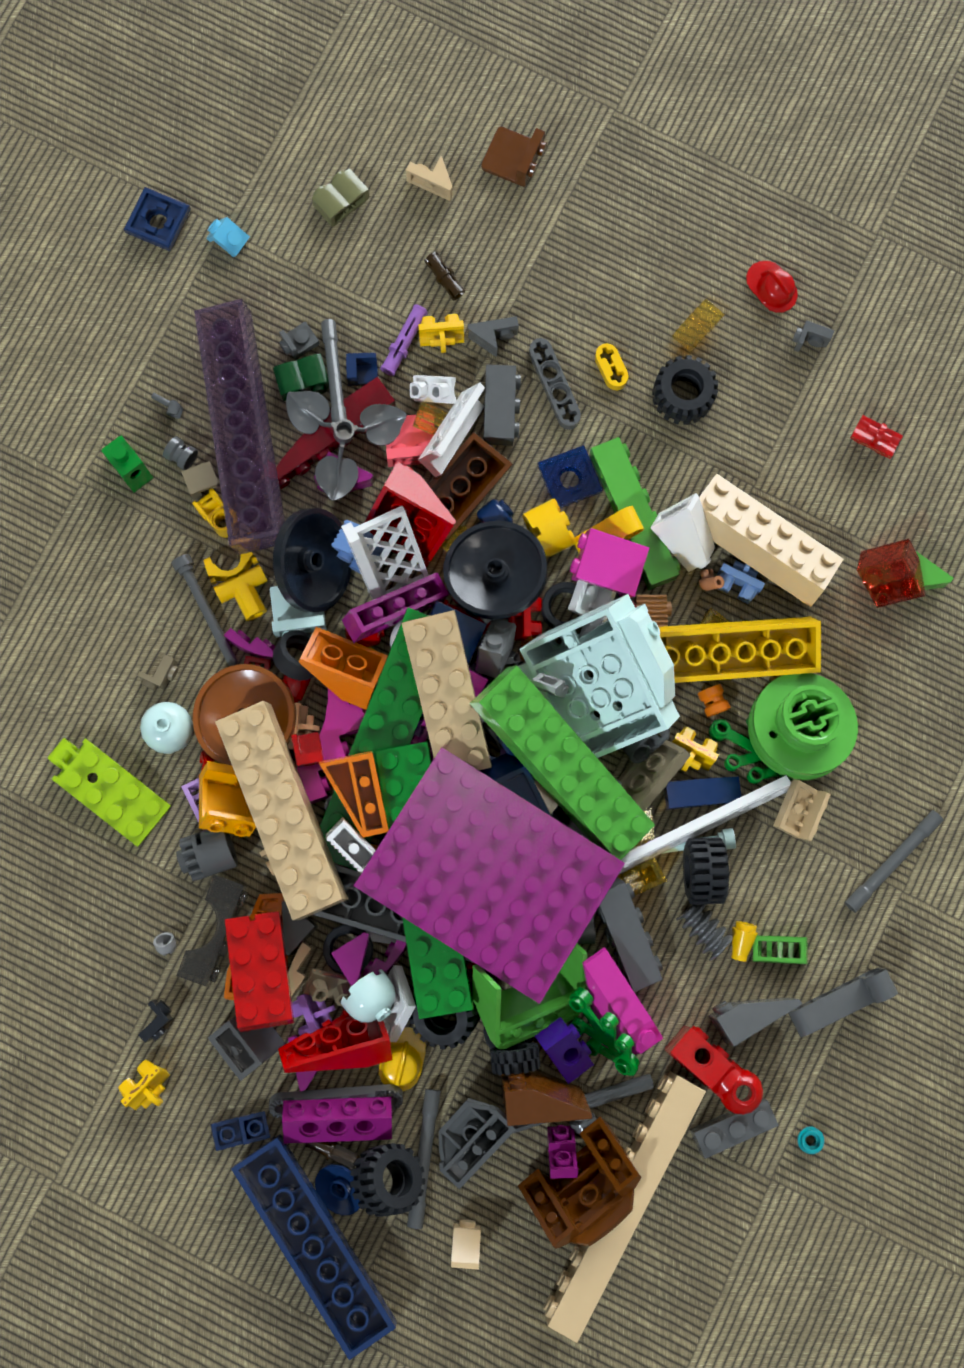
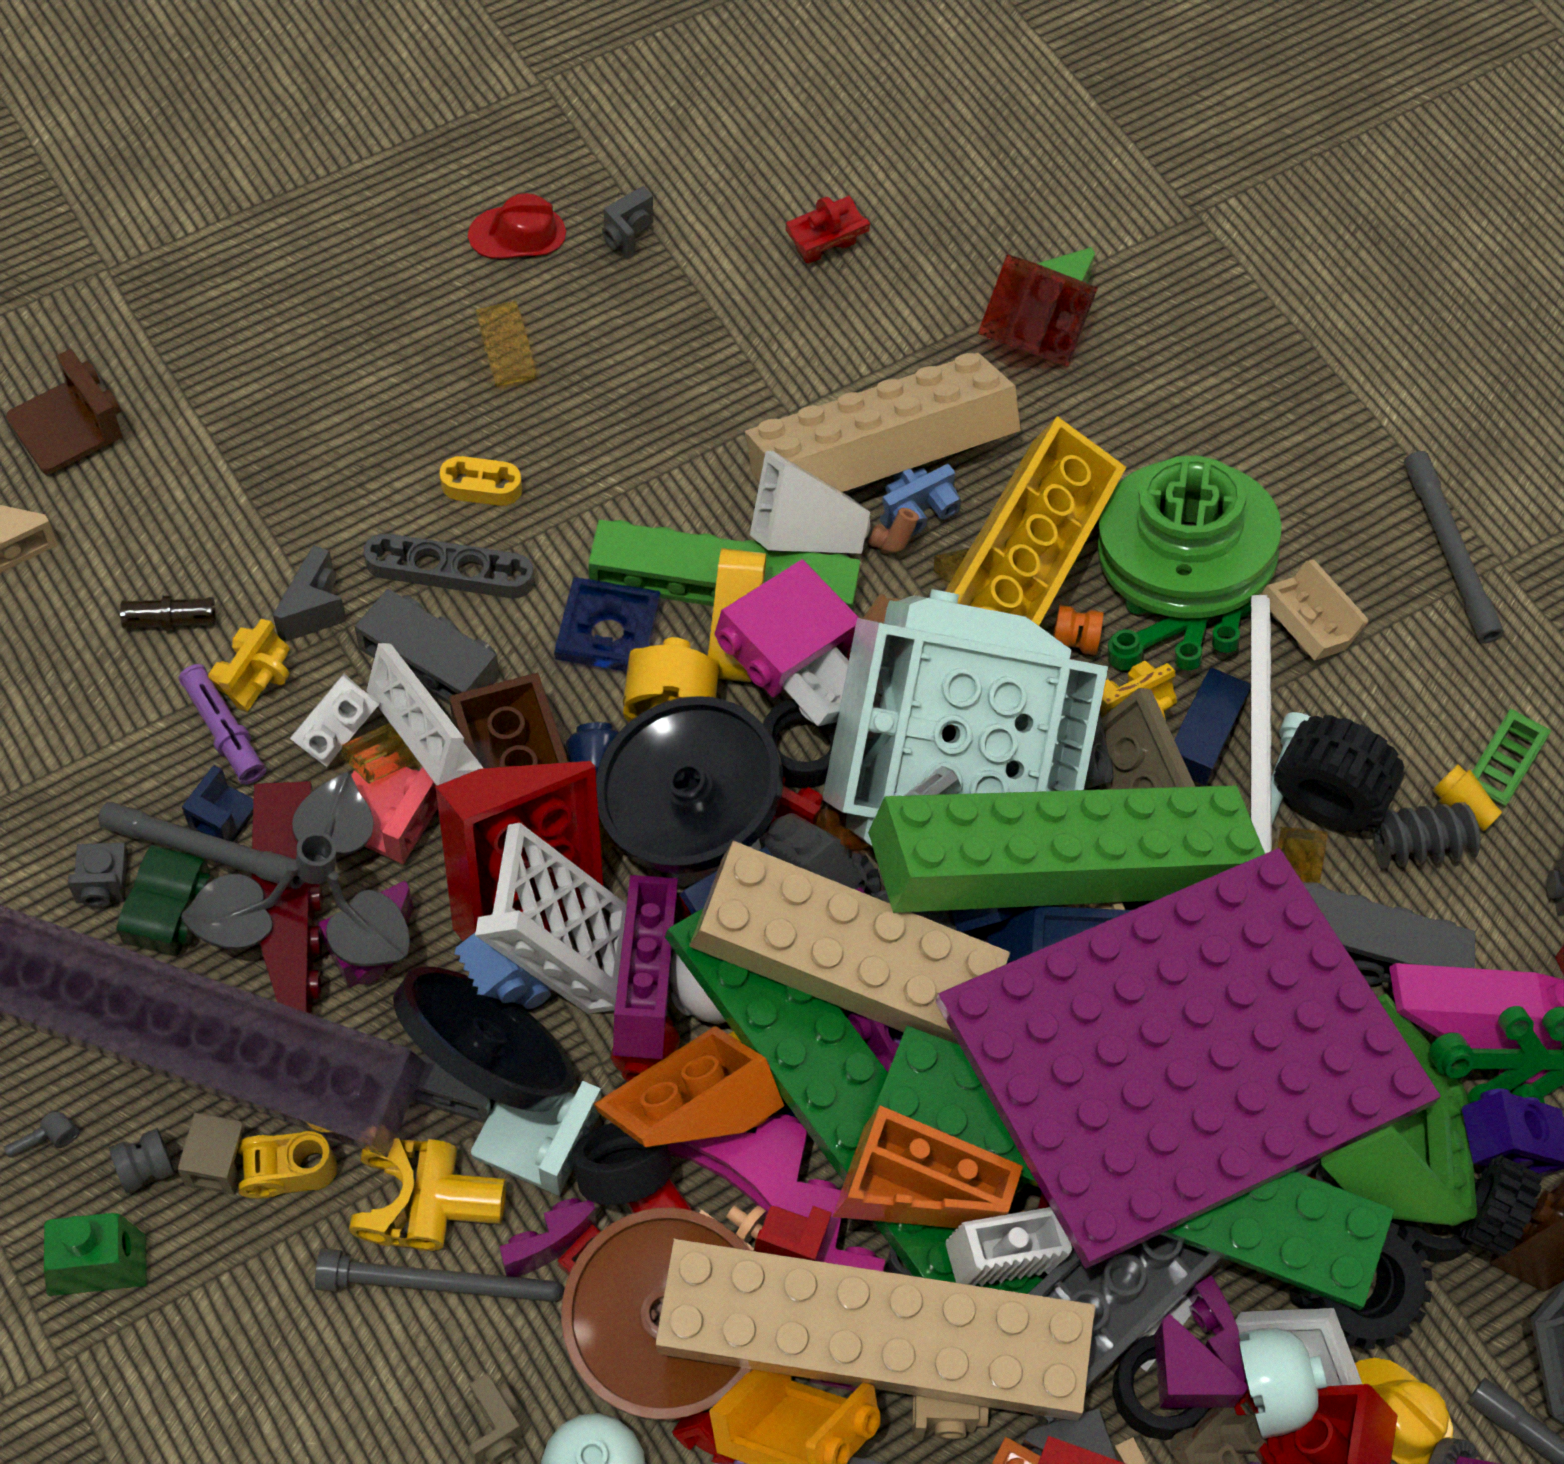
camera: 55 degrees left, 20 degrees down
black tyre [652,355,718,425] -> none

